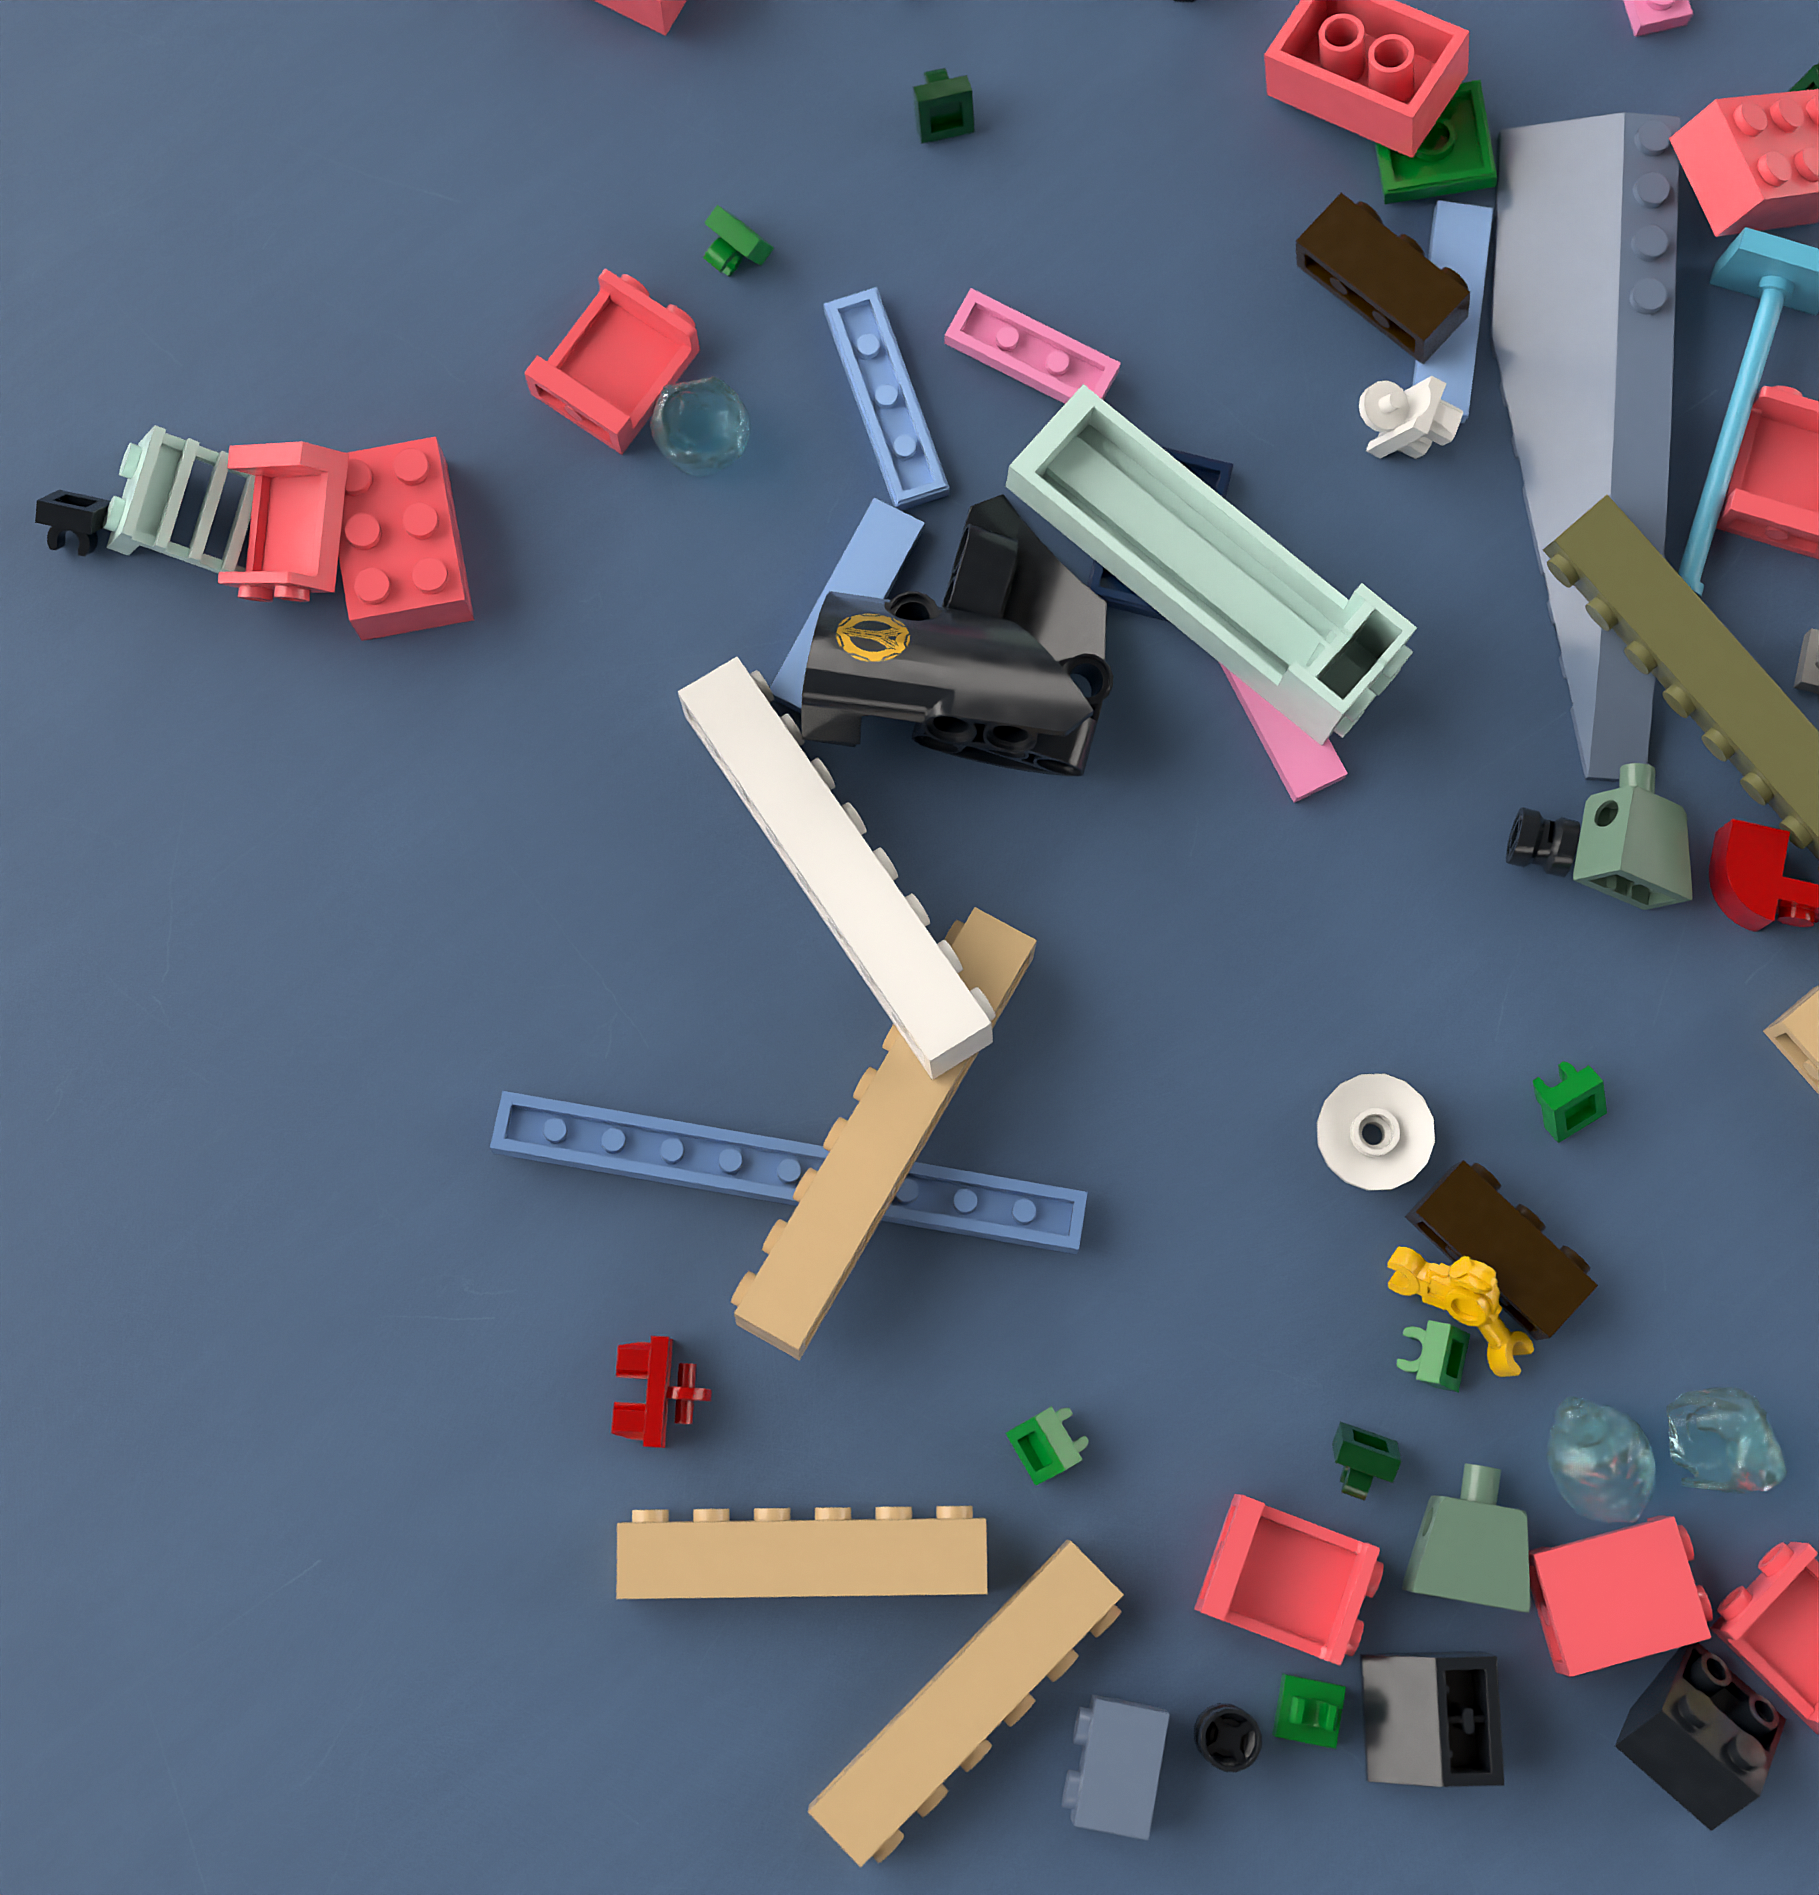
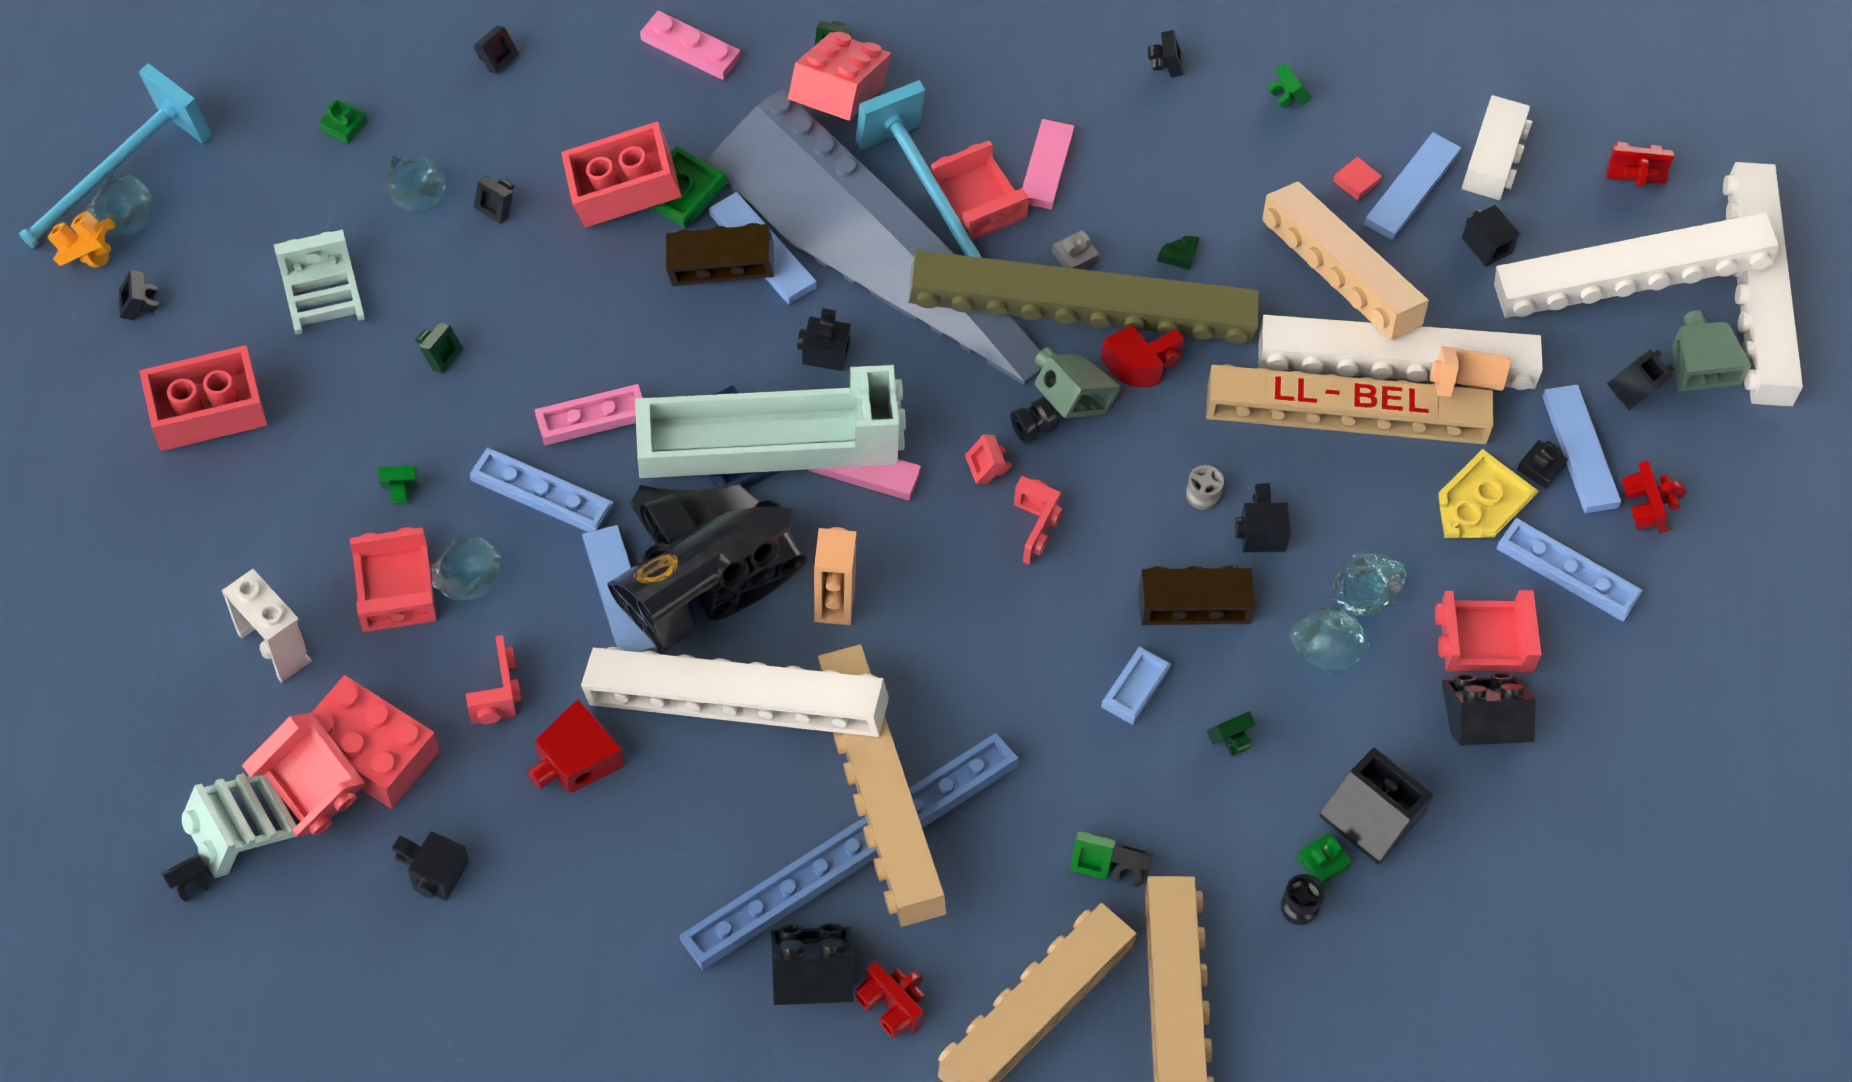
camera: 45 degrees left, 20 degrees down
sand blue brick [1062,1694,1170,1840] -> none
coral panel [1194,1494,1384,1666] -> none
white dish [1317,1074,1435,1191] -> none
white hips [1359,376,1463,459] -> none
yellow piece [1387,1246,1534,1377] -> none
tile [1396,1320,1471,1393] -> none
sand green torso [1402,1463,1530,1613] -> none
coral panel [1528,1515,1713,1677] -> none
green tile [1533,1061,1607,1143] -> none
none -> white window [222,569,312,683]
none -> black brick [392,831,469,901]
none -> coral bracket [466,635,521,724]
none -> red torso [527,699,624,793]
none -> black slope [771,923,854,1005]
none -> black brick [797,308,851,371]
none -> light nougat brick [814,527,856,625]
none -> coral tile [965,434,1012,485]
none -> coral bracket [1014,476,1063,565]
none -> light blue tile [1101,646,1171,725]
none -> black tile [1111,843,1154,887]
none -> light grey wheel [1186,465,1224,510]
none -> black brick [1235,483,1291,553]

